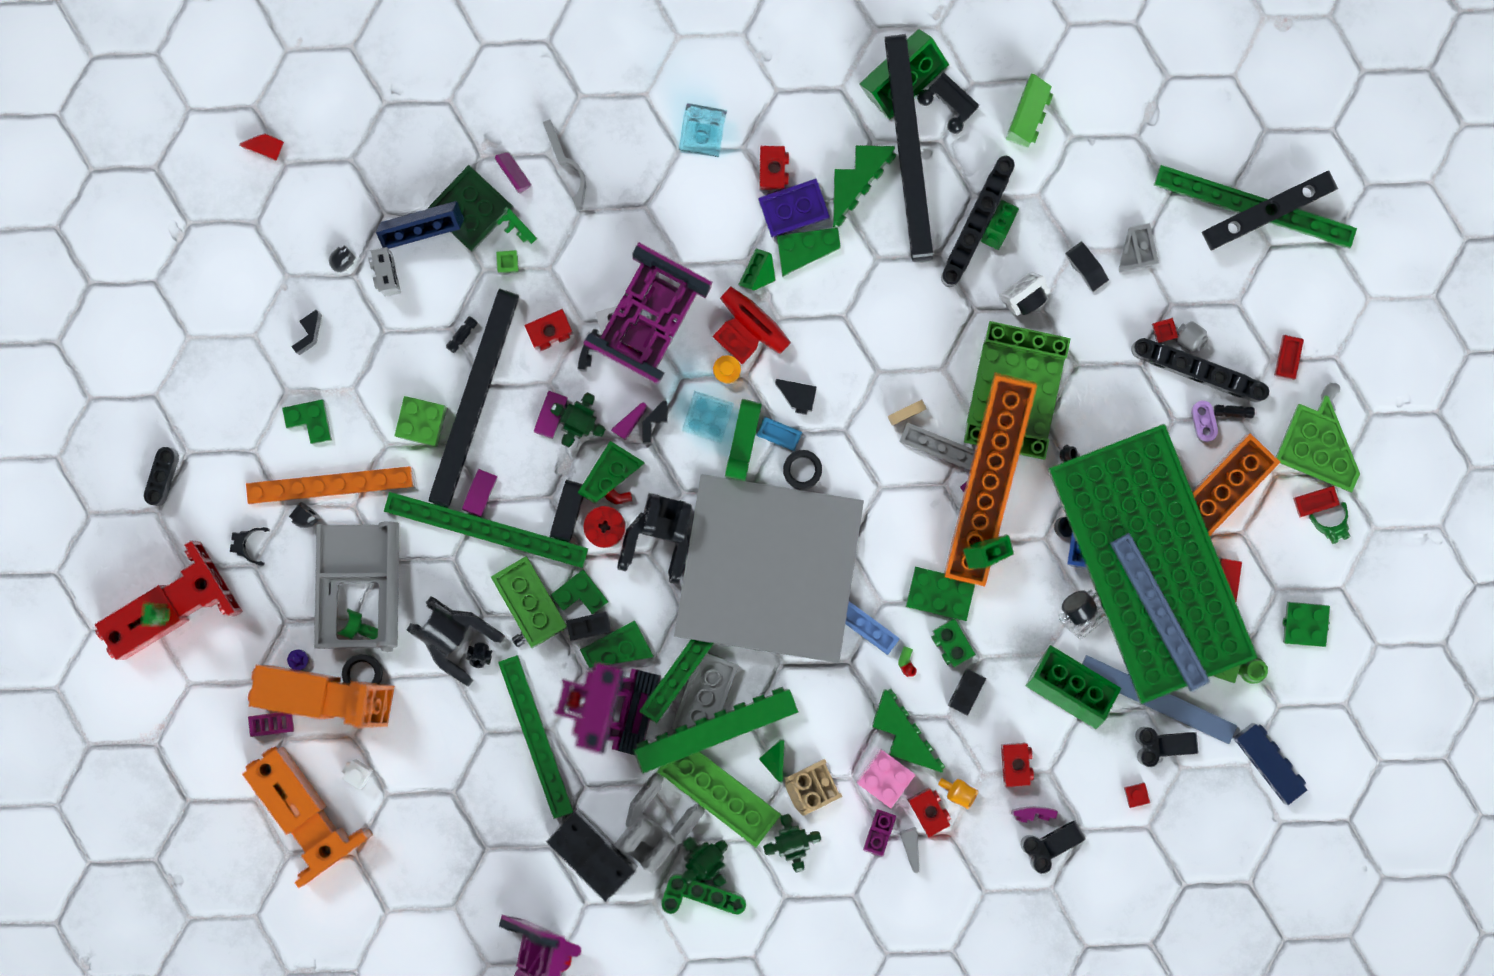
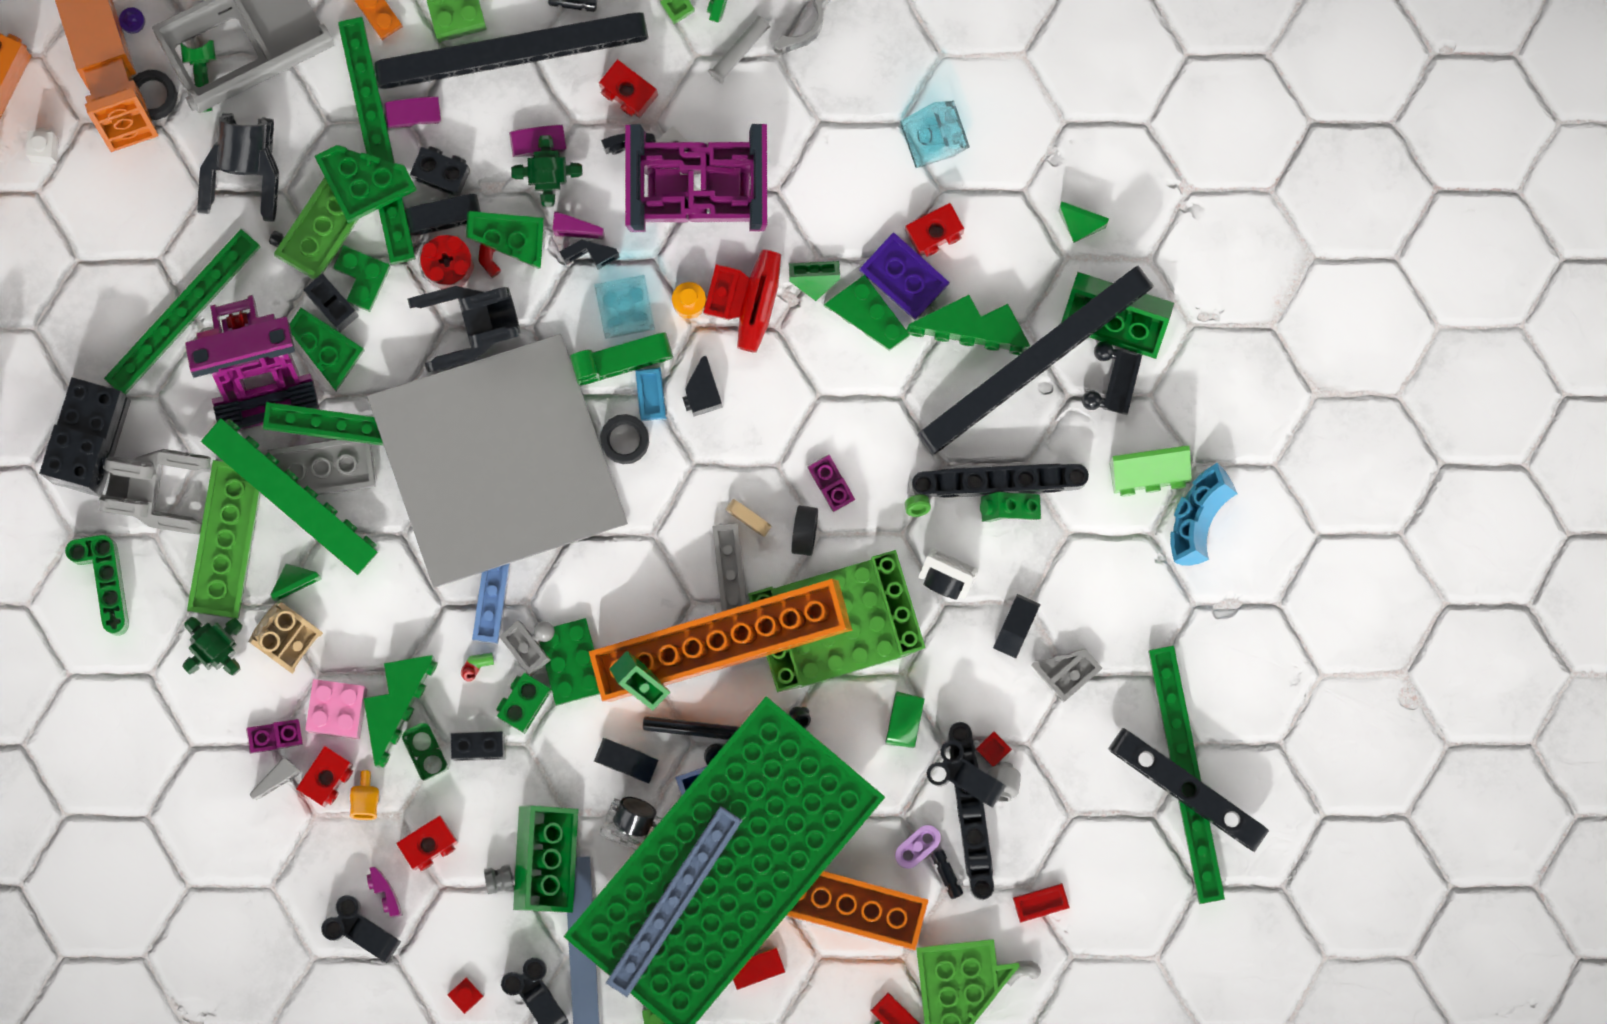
camera: 65 degrees right, 5 degrees down
magenta slope [248,712,294,737] -> none
black gear [466,642,493,668] -> none
dark green piece [681,837,728,888] -> none
none -> green plate [314,145,417,224]
none -> green piece [402,723,449,781]
none -> black brick [410,146,470,197]
none -> dark grey wheel [484,865,514,895]
none -> light grey plate [499,620,555,676]
none -> black slope [594,738,659,784]
none -> black axle [643,716,739,740]
none -> light grey pin [708,16,770,84]
none -> black tyre [791,505,818,556]
none -> magenta slope [807,454,855,512]
none -> green piece [885,691,925,748]
none -> bright green tile [904,495,931,517]
none -> black piece [927,740,1006,808]
none -> green slope [1059,201,1109,243]
none -> dark azure brick [1170,463,1238,566]

